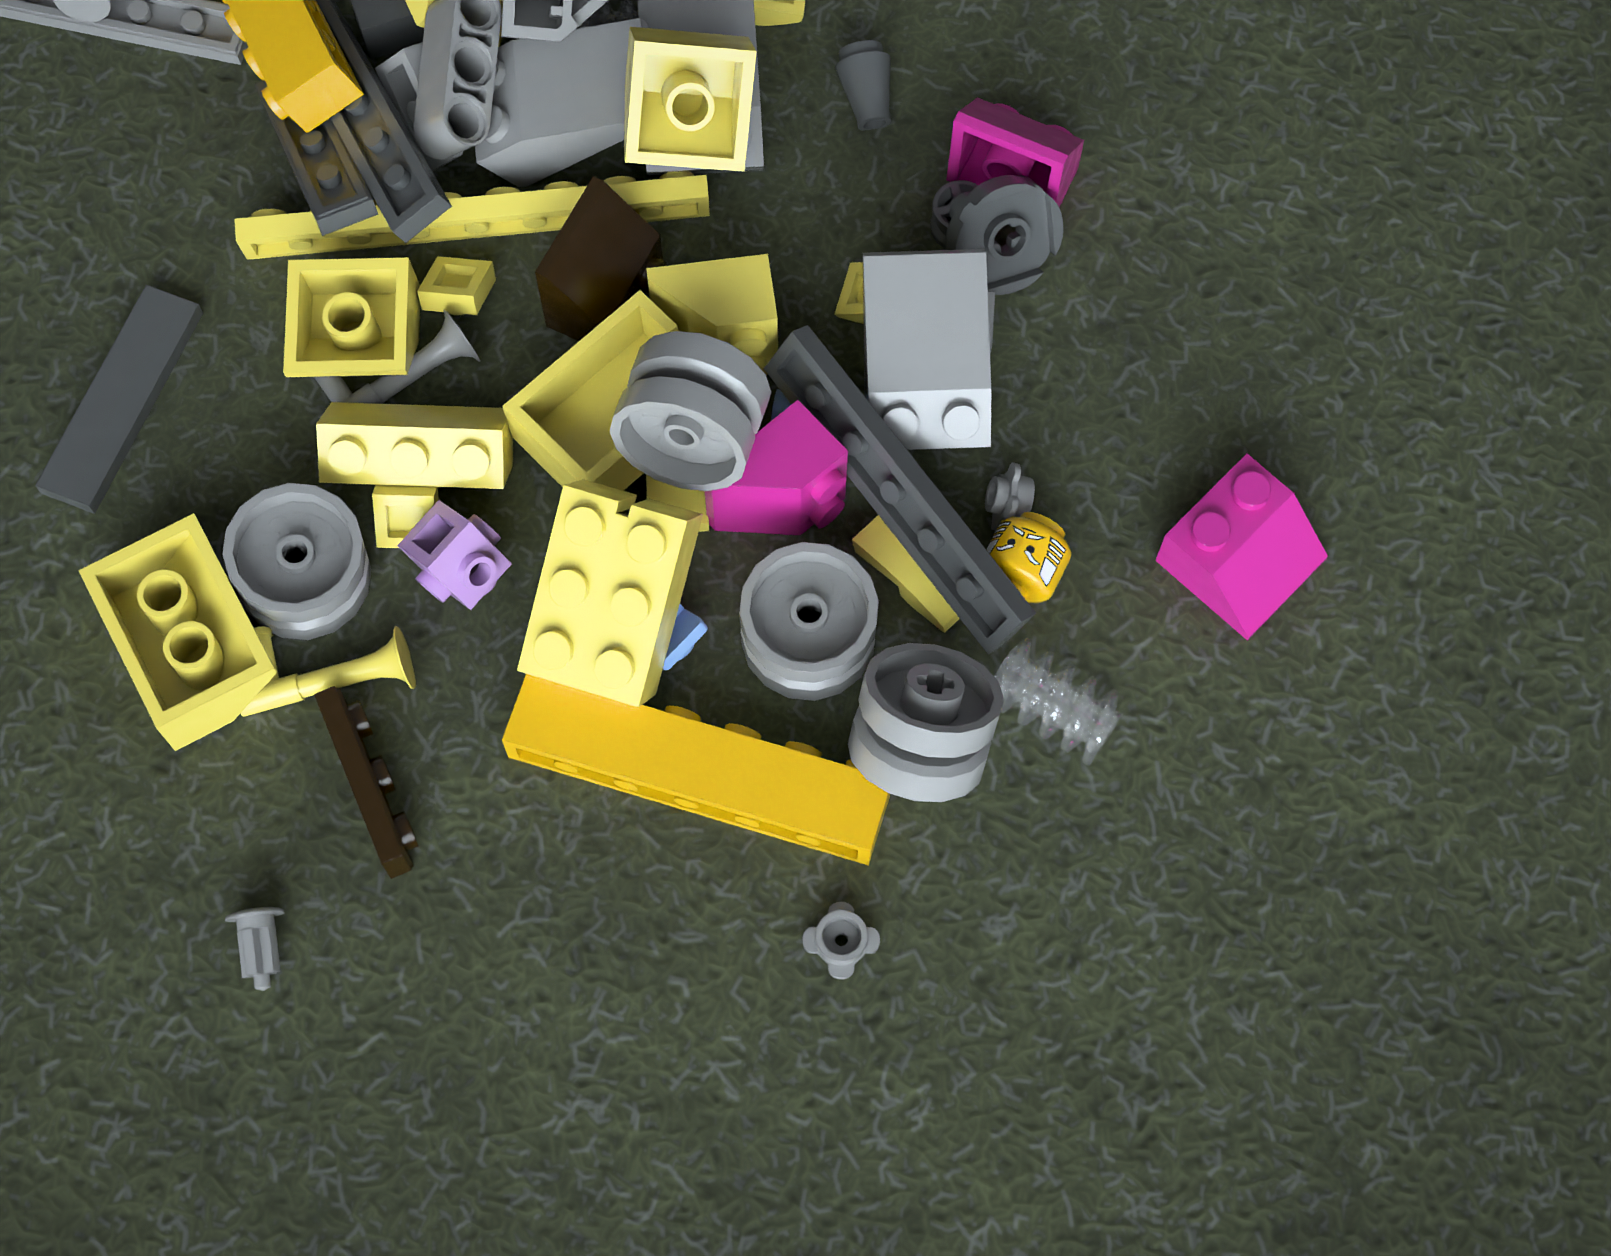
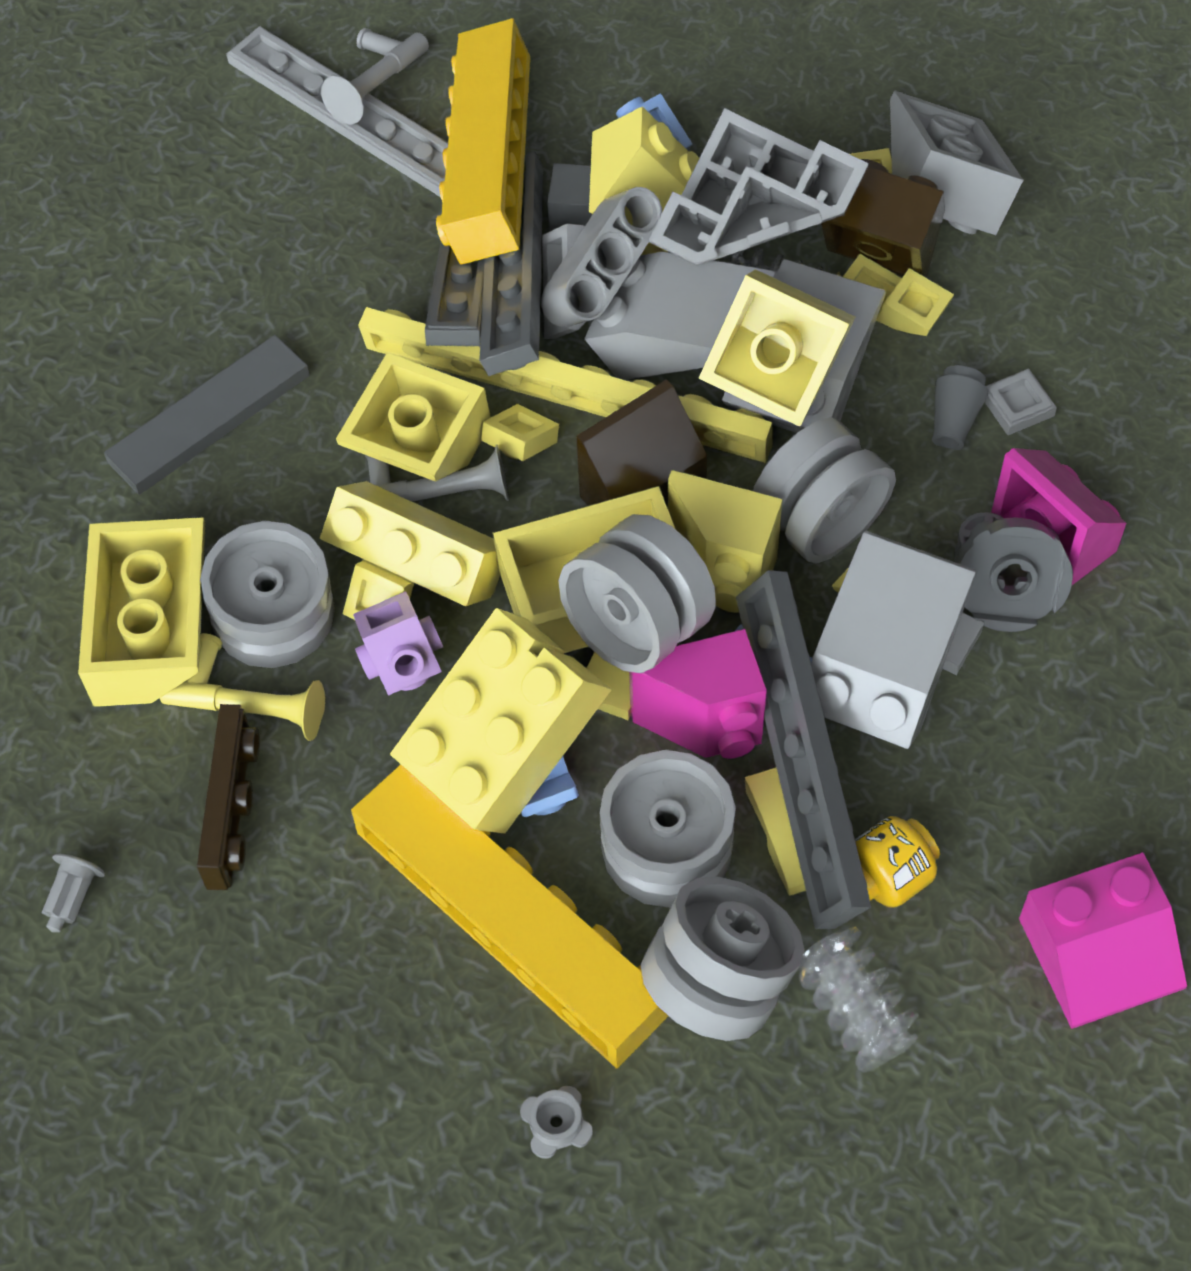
camera: 30 degrees right, 10 degrees down
light grey plate [985,462,1035,531] -> none
none -> light grey wheel [753,417,896,564]
none -> light grey tile [985,369,1057,435]

